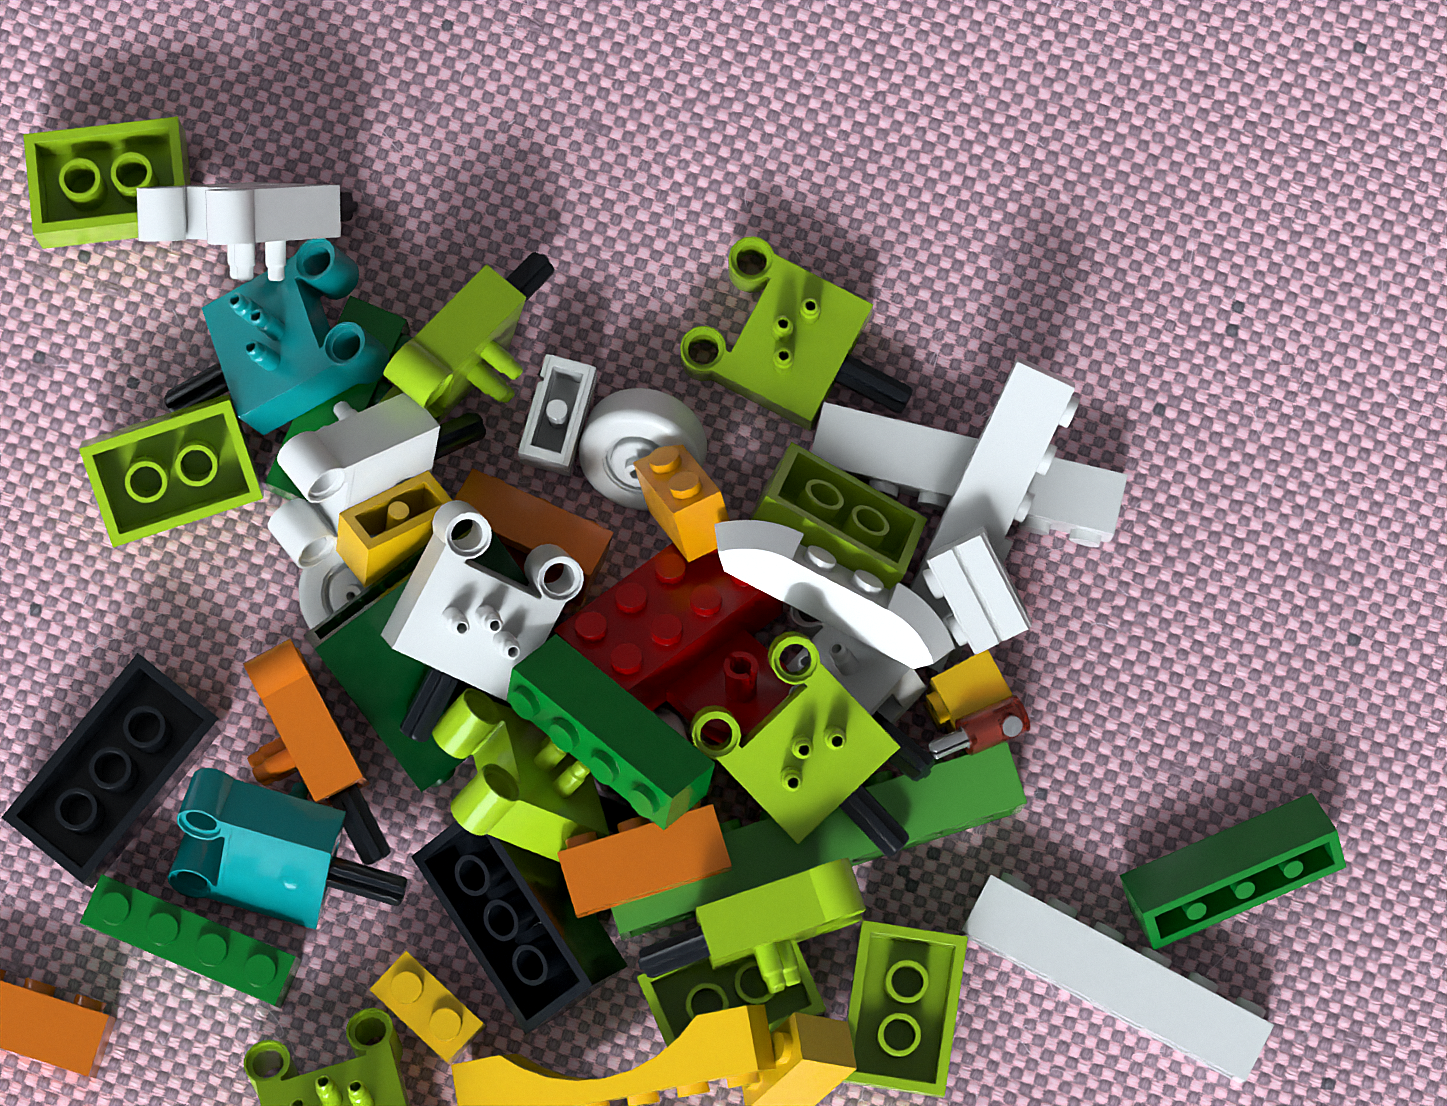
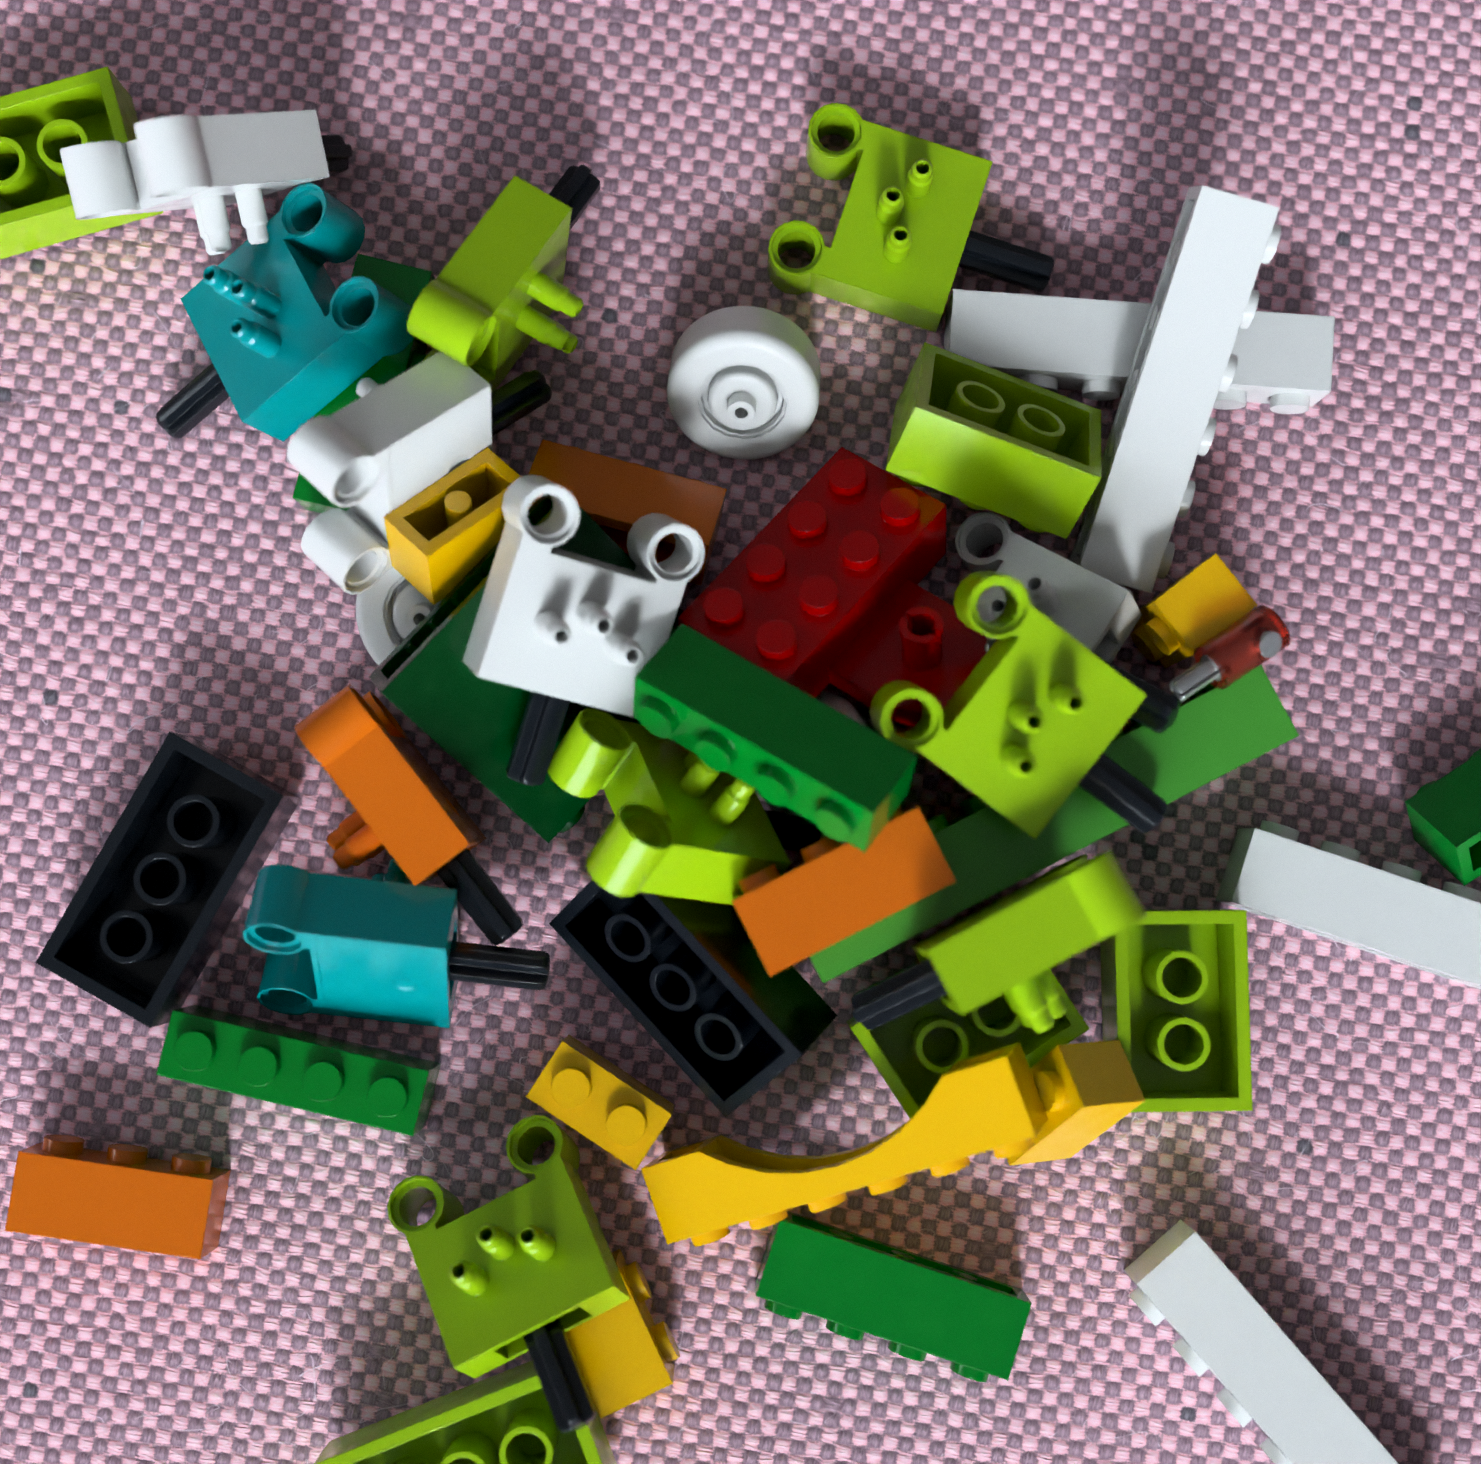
camera: 10 degrees left, 5 degrees up
lime brick [79,393,264,548] -> none
white brick [518,354,598,476] -> none
light orange brick [633,444,730,562] -> none
white brick [714,520,955,669] -> none
white brick [922,526,1032,655] -> none

